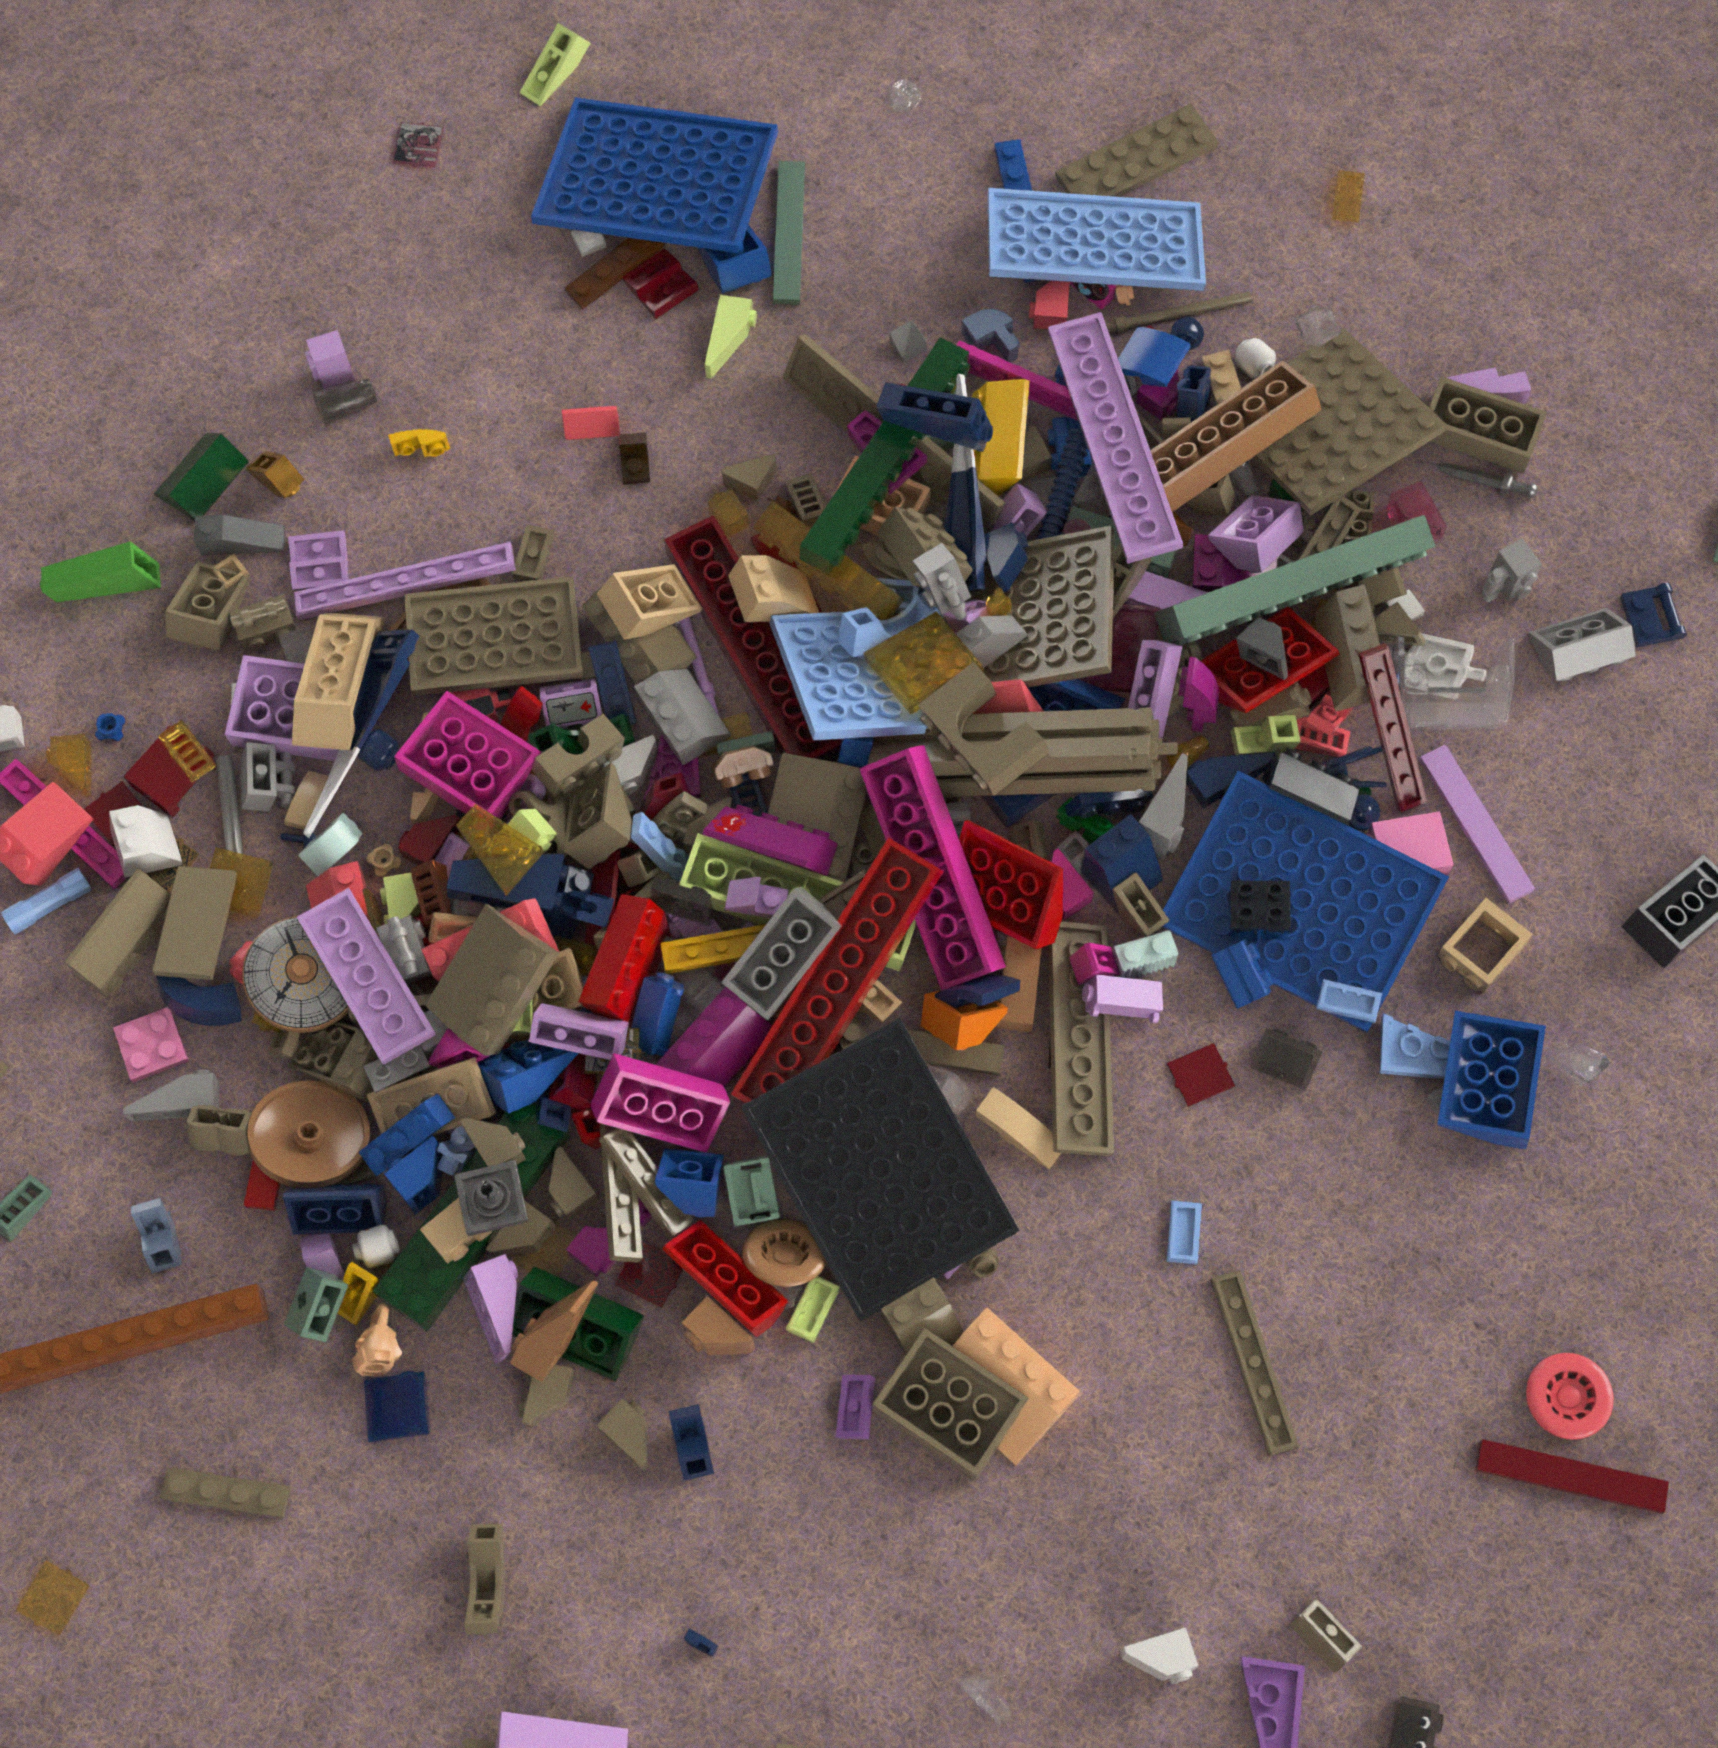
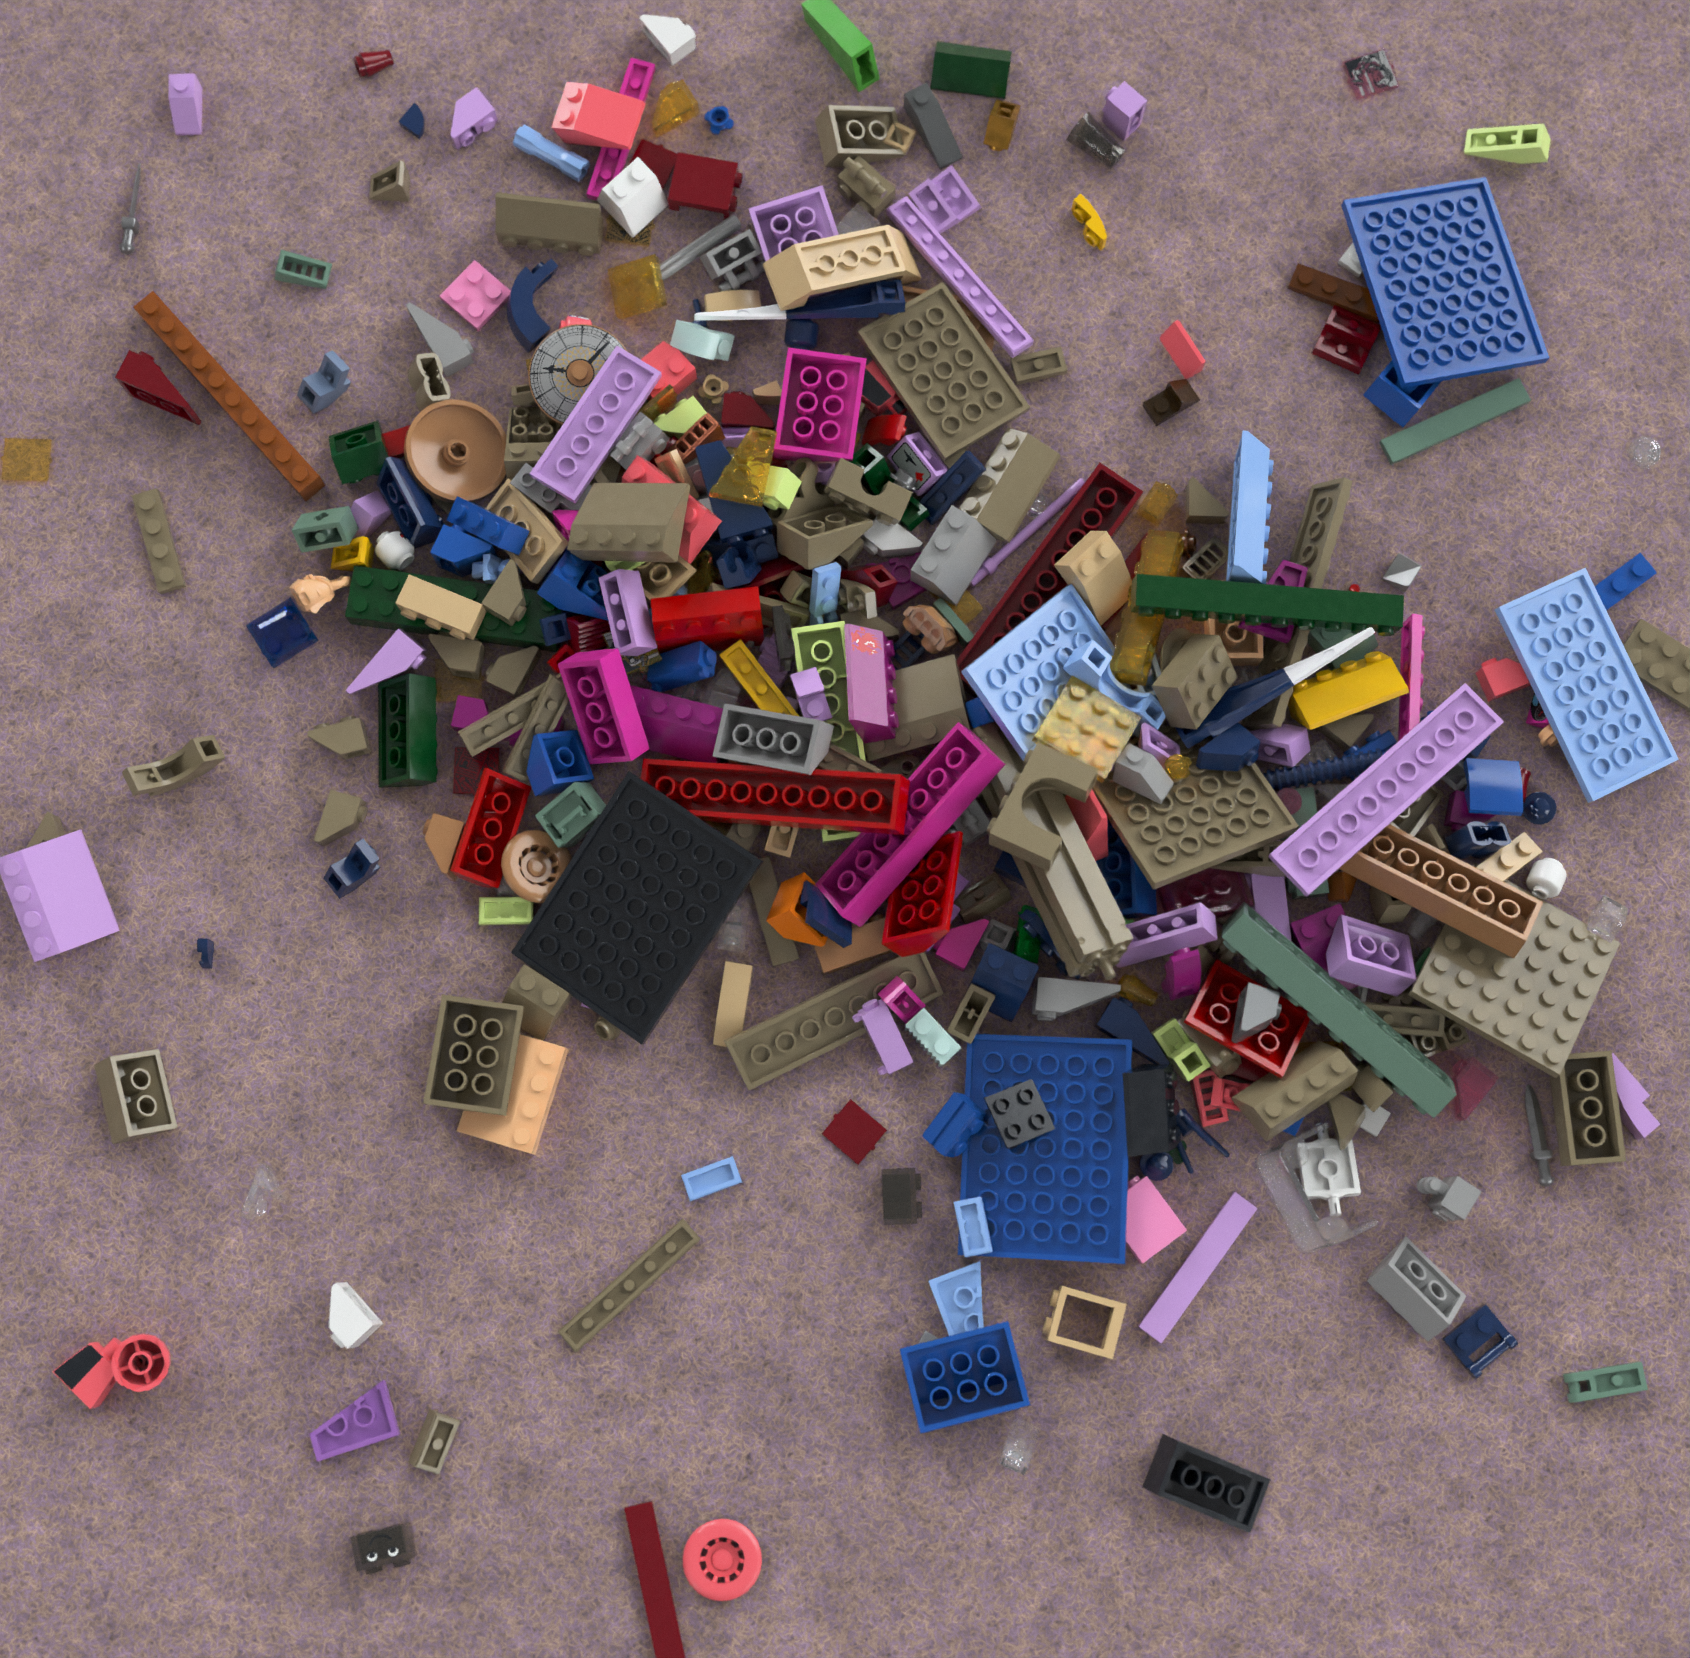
camera: 60 degrees right, 10 degrees up
dark tan tile [152,866,237,980] -> none
clear yellow slope [158,720,216,783] -> none
flat silver plate [454,1160,529,1236] -> none
medium nougat slope [510,1280,598,1382] -> none
tan slope [597,564,702,640] -> none
yellowish green slope [705,295,757,379] -> none
medium lavender plate [836,1375,875,1440] -> none
dark blue slope [876,382,993,452] -> none
light grey brick [913,543,971,620] -> none
sand blue brick [961,309,1020,362] -> none
dark tan bar [1105,291,1252,334] -> none
tile [1358,643,1427,812] -> none
none -> dark red slope [115,350,202,426]
none -> dark green slope [329,420,389,485]
none -> flat silver plate [890,468,917,491]
none -> light blue slope [1226,431,1274,584]

